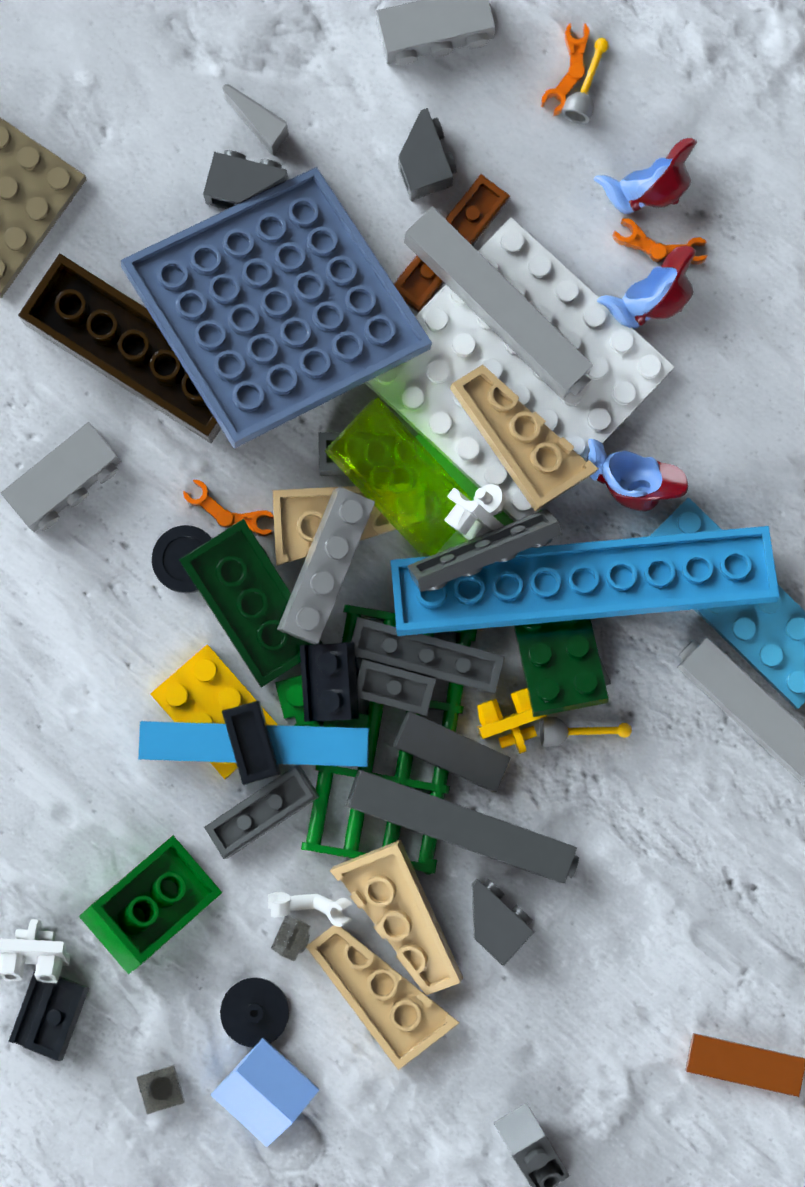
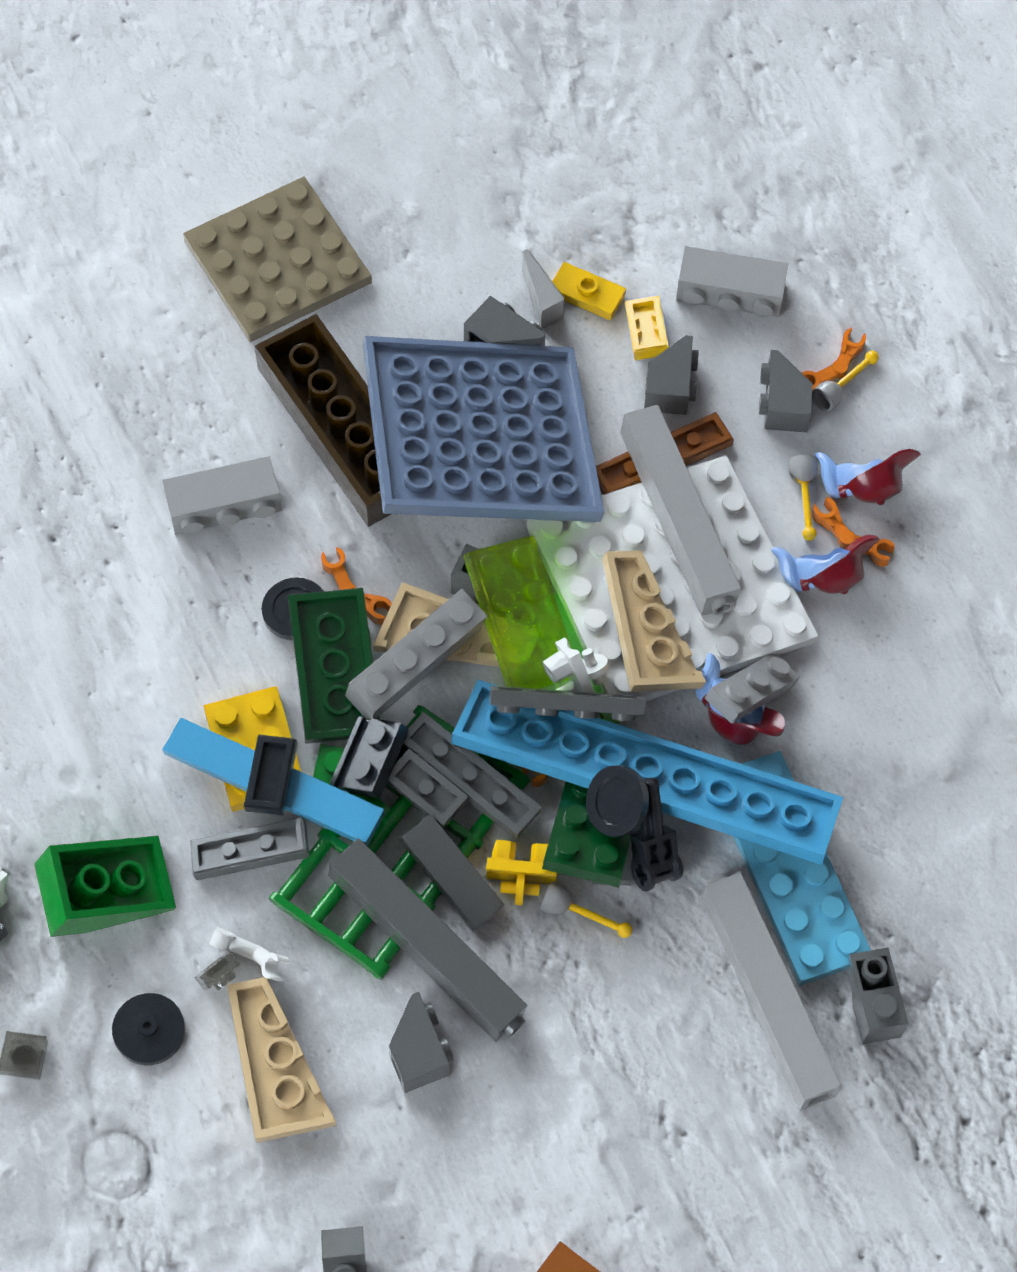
camera: 25 degrees right, 20 degrees down
light blue slope [211,1037,319,1147] -> none
tan wing [330,840,463,995] -> none
none -> yellow plate [552,262,626,321]
none -> black piece [586,765,649,837]
none -> yellow plate [625,295,669,361]
none -> black connector [630,777,683,892]
none -> light grey plate [705,653,800,724]
none -> dark grey slope [759,350,812,433]
none -> hinge [788,455,818,541]

